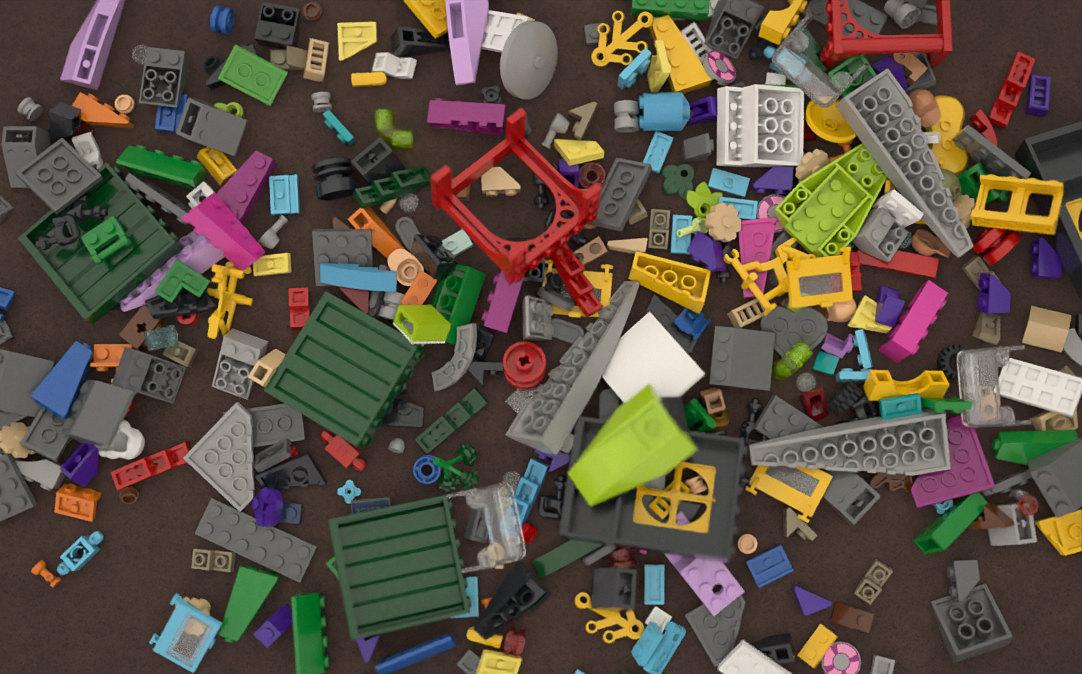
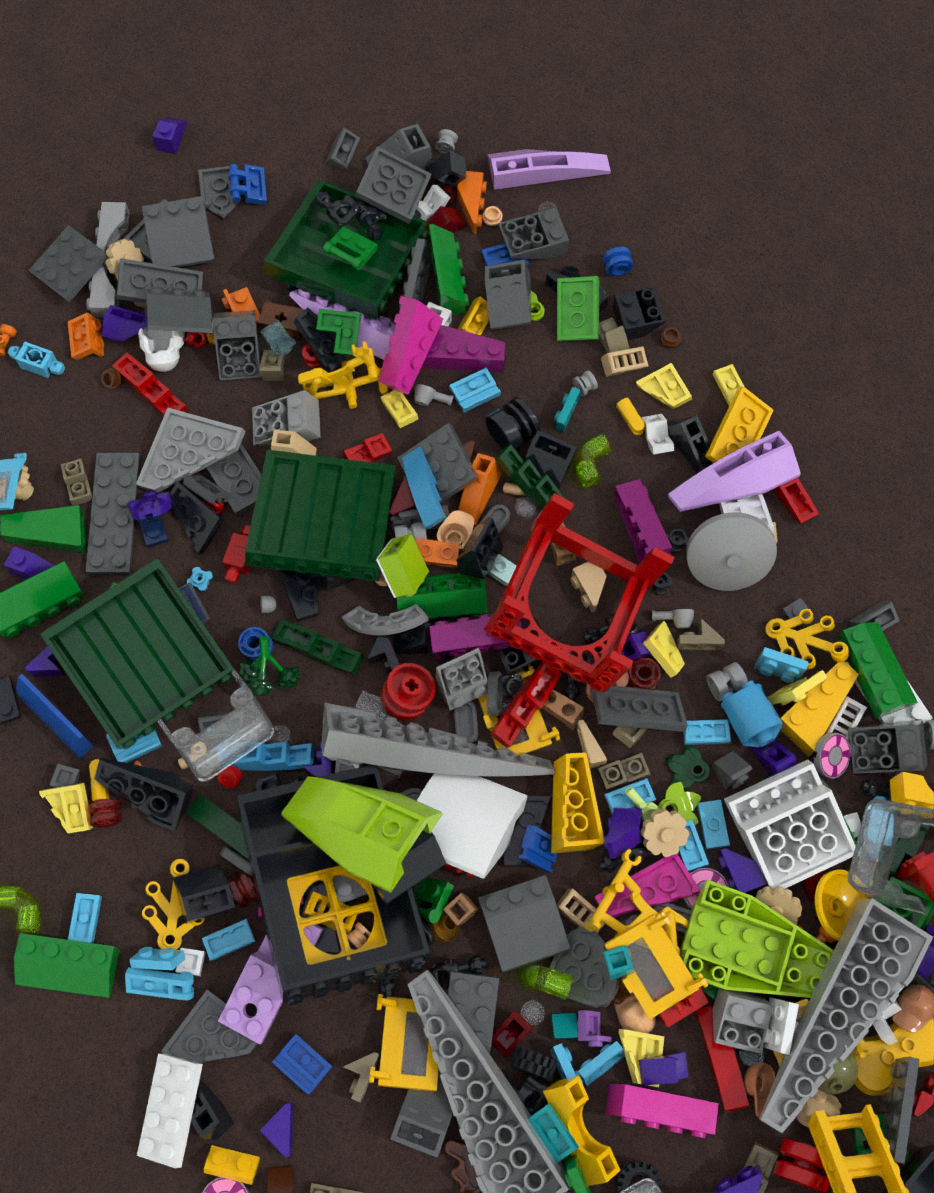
camera: 65 degrees right, 15 degrees down
blue slope [31,341,94,421] -> none
light nougat plate [738,534,757,554] -> none
green plate [957,162,1002,204] -> none
none -> dark red slope [427,206,468,237]
none -> teal slope [603,945,634,980]

